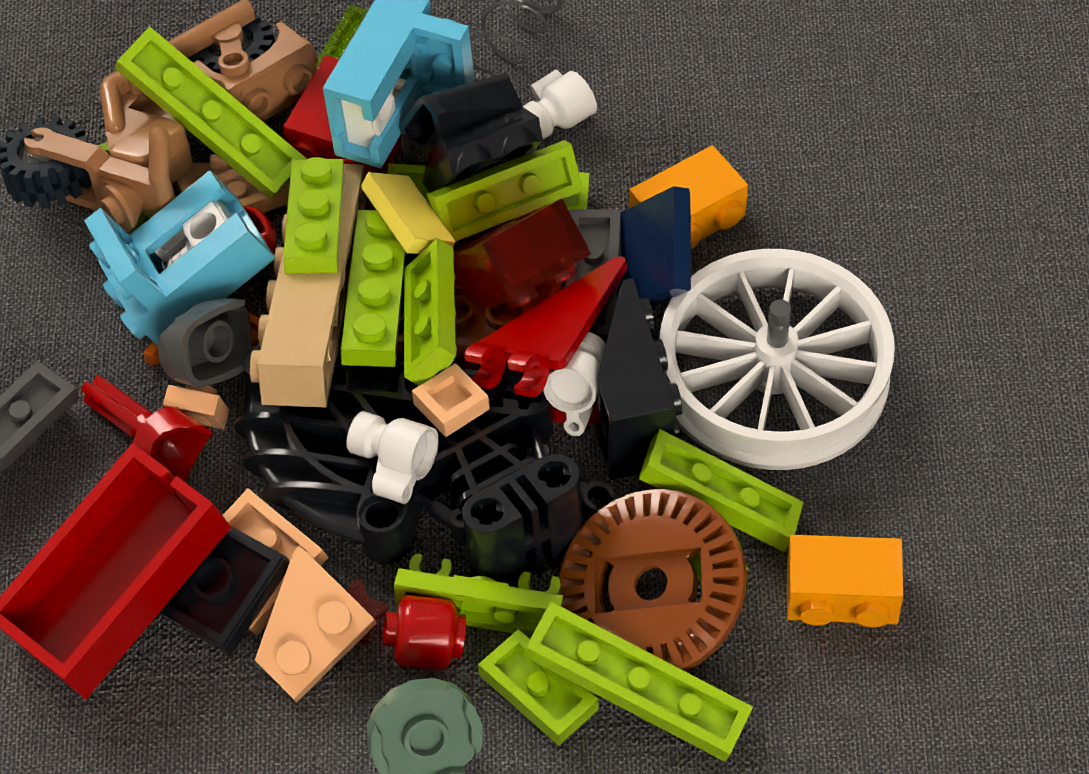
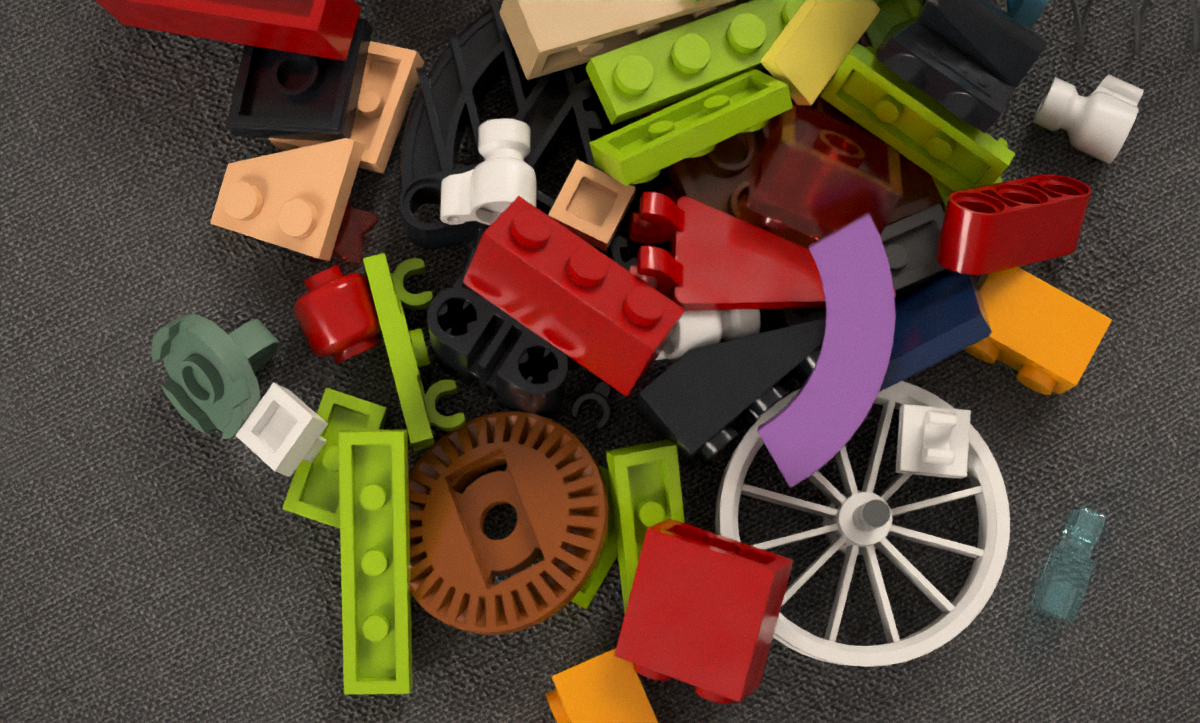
camera: 60 degrees right, 25 degrees up
none -> white tile [235,382,328,477]
none -> red brick [462,196,685,397]
none -> red brick [614,518,794,704]
none -> medium lavender tile [757,212,895,488]
none -> white tile [896,404,971,479]
none -> red beam [935,174,1092,275]
none -> clear light blue bar [1029,507,1106,623]

